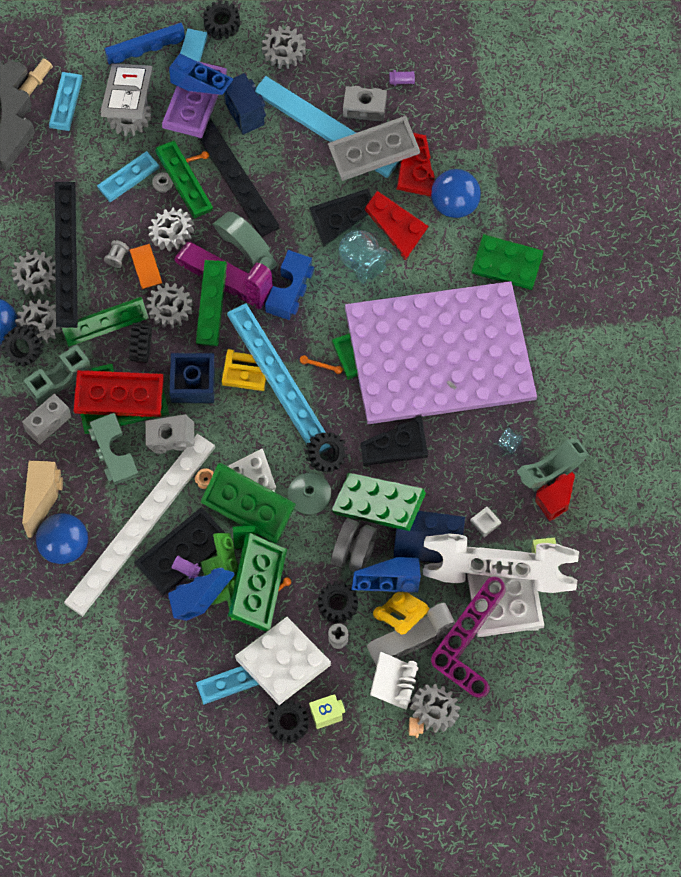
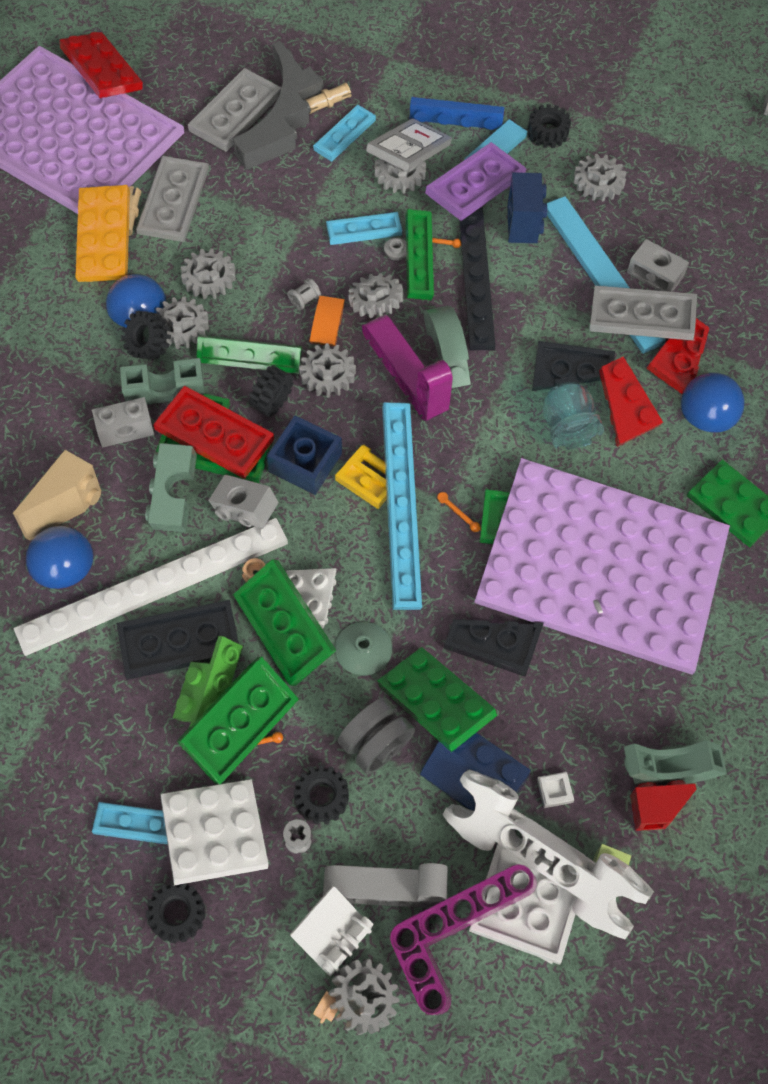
camera: 25 degrees right, 5 degrees down
black plate [54,182,78,328] -> none
blue slope [168,568,234,621] -> none
blue slope [169,54,233,95] -> none
medium lavender pin [172,556,202,580] -> none
green plate [196,260,227,346] -> none
green plate [233,525,255,549] -> none
blue arch [265,250,314,320] -> none
black tyre [305,433,348,472] -> none
yellowish green brick [309,694,345,729] -> none
blue slope [352,557,421,593] -> none
yellow plate [373,592,430,635] -> none
medium lavender pin [389,70,415,86] -> none
clear light blue wheel [497,427,524,454] -> none

